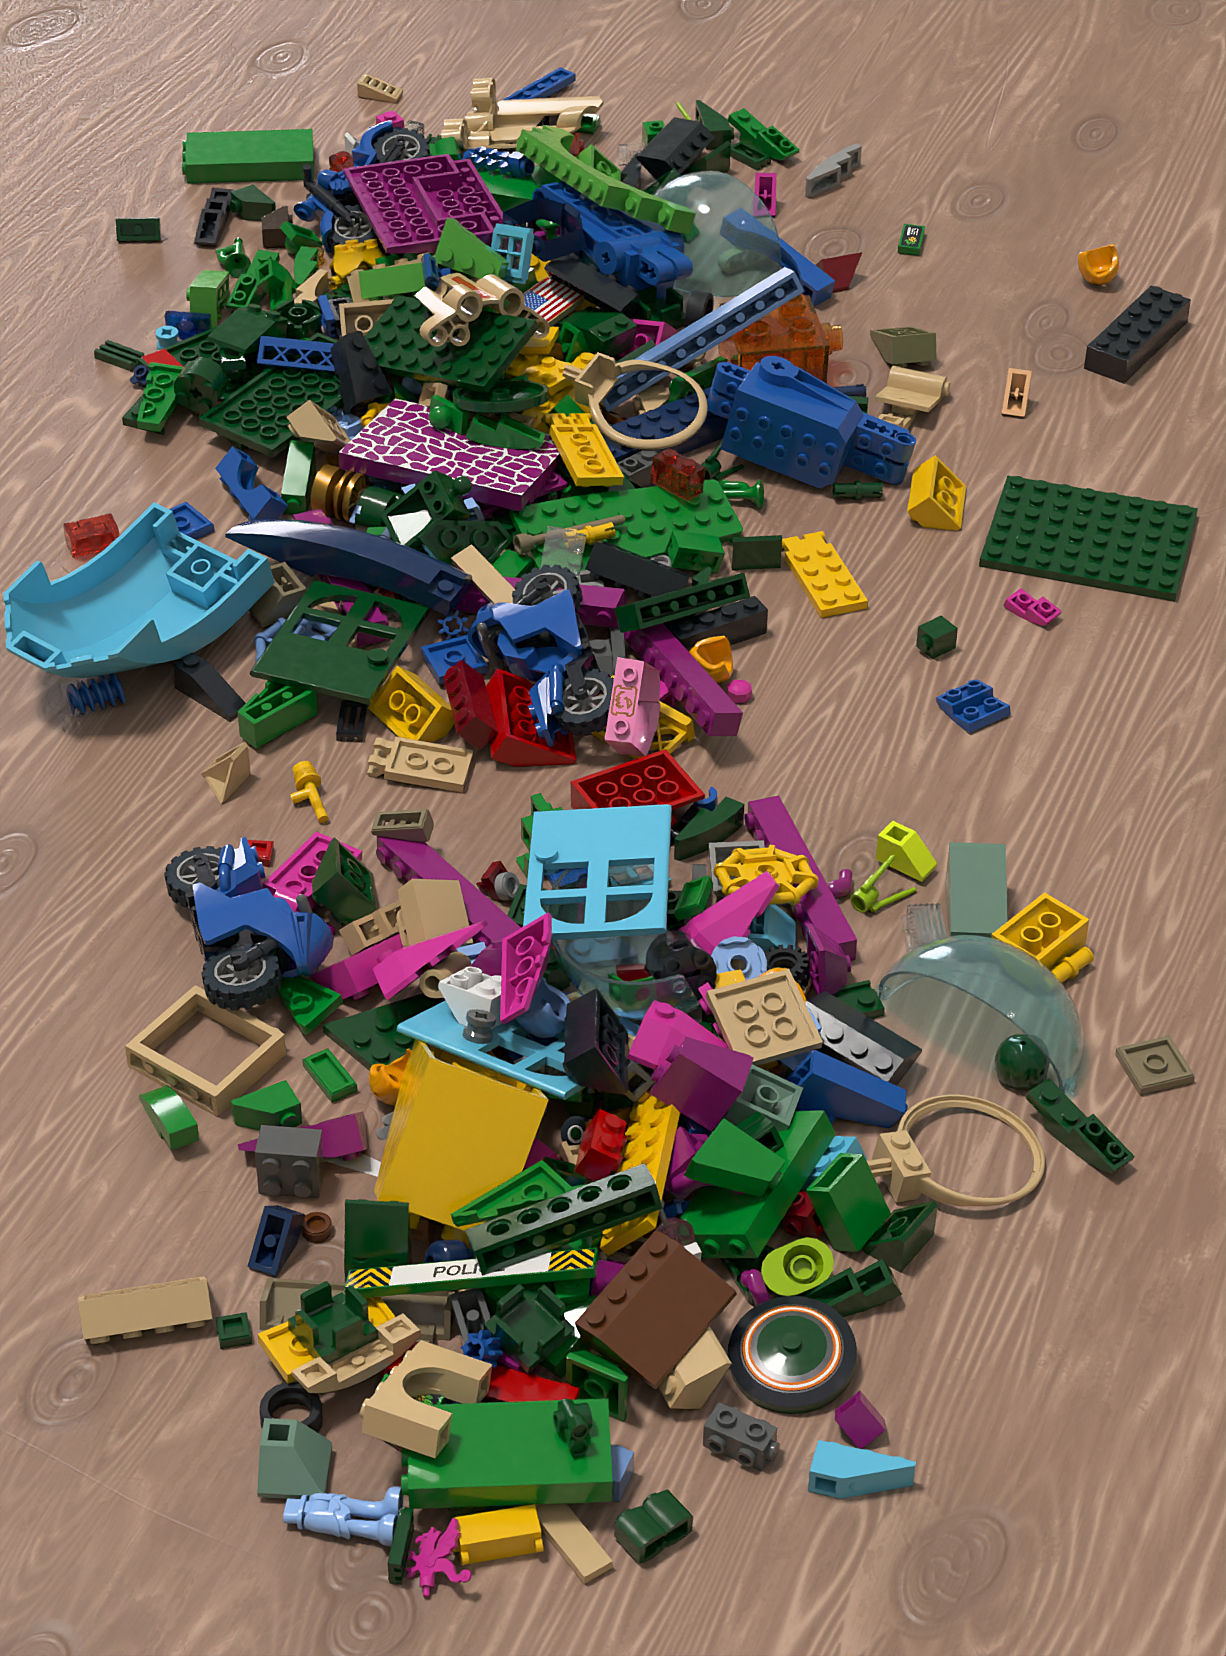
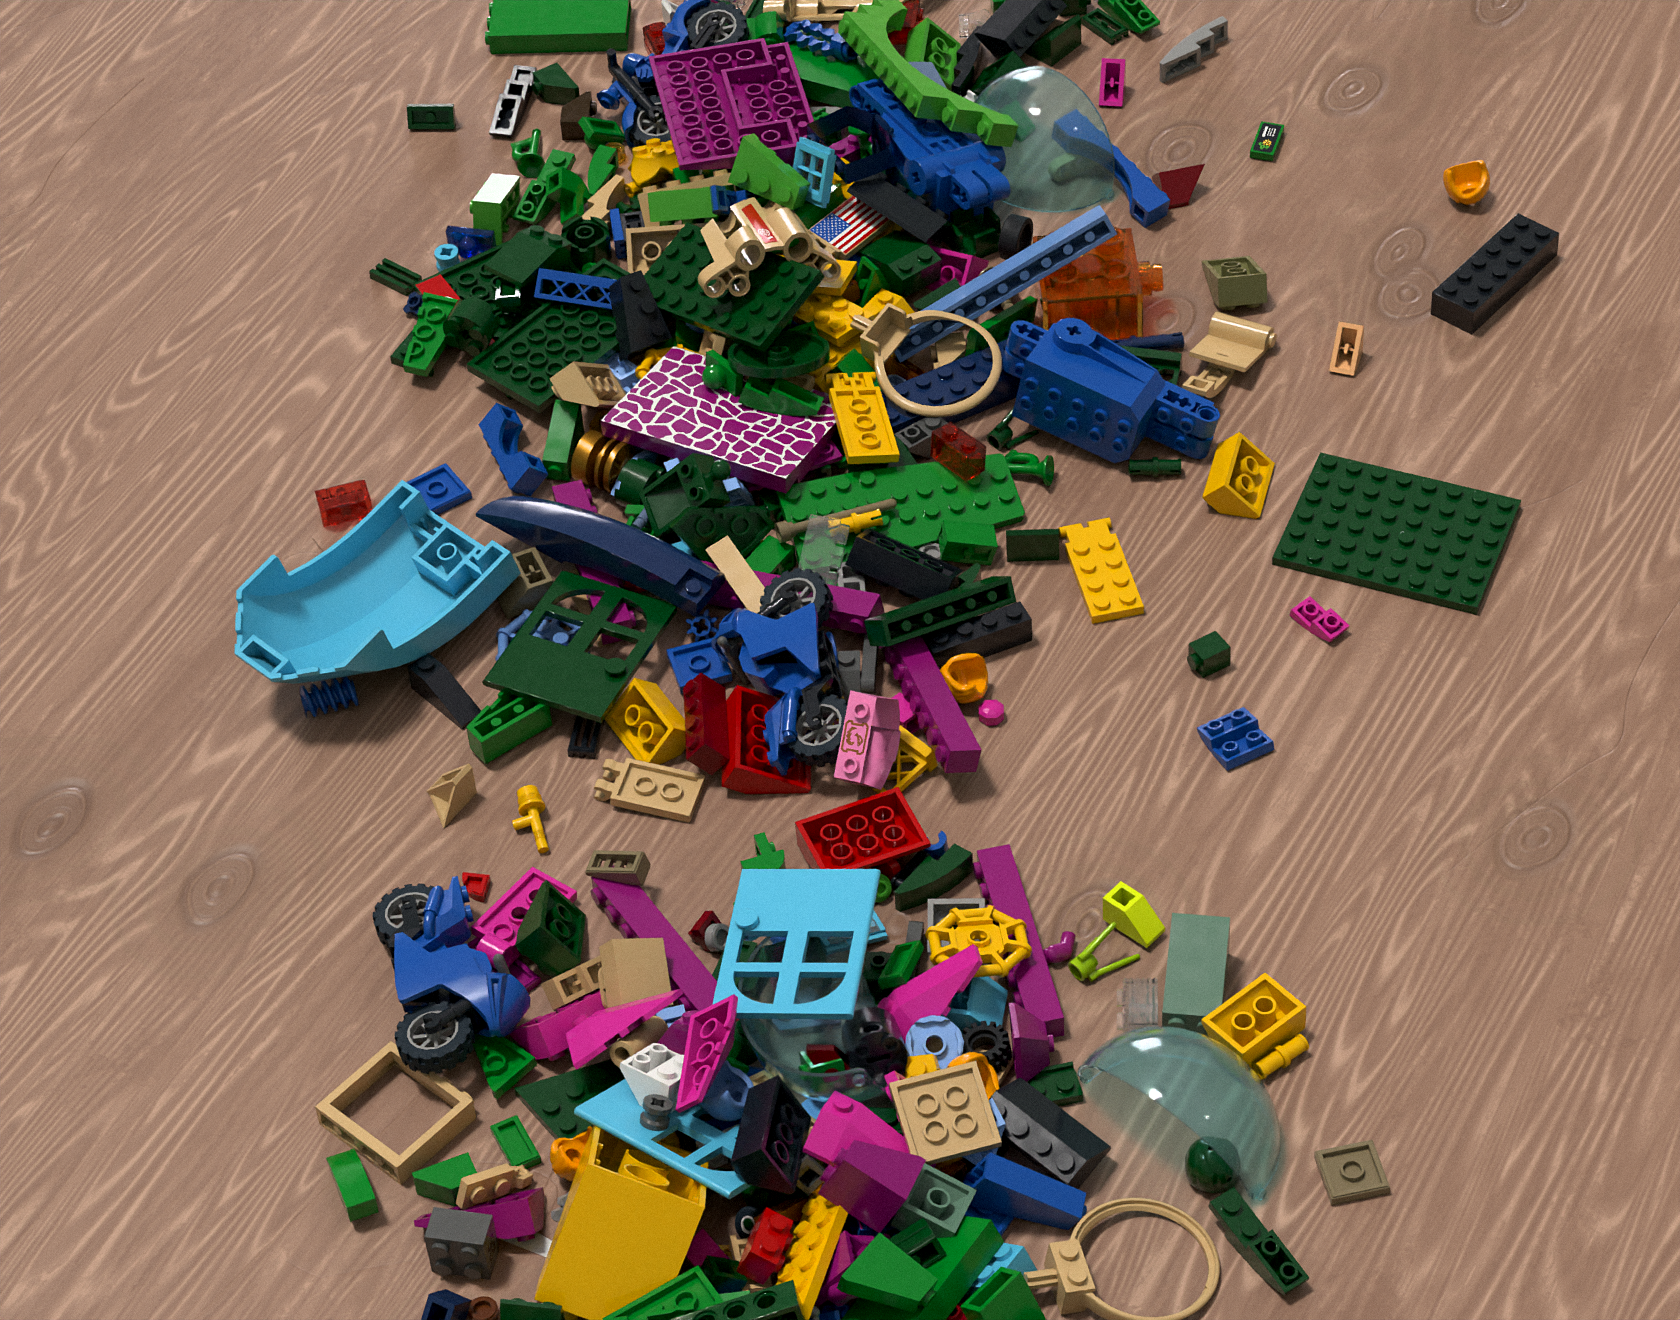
camera: 10 degrees right, 5 degrees up
none -> tan hinge [456,1163,533,1209]

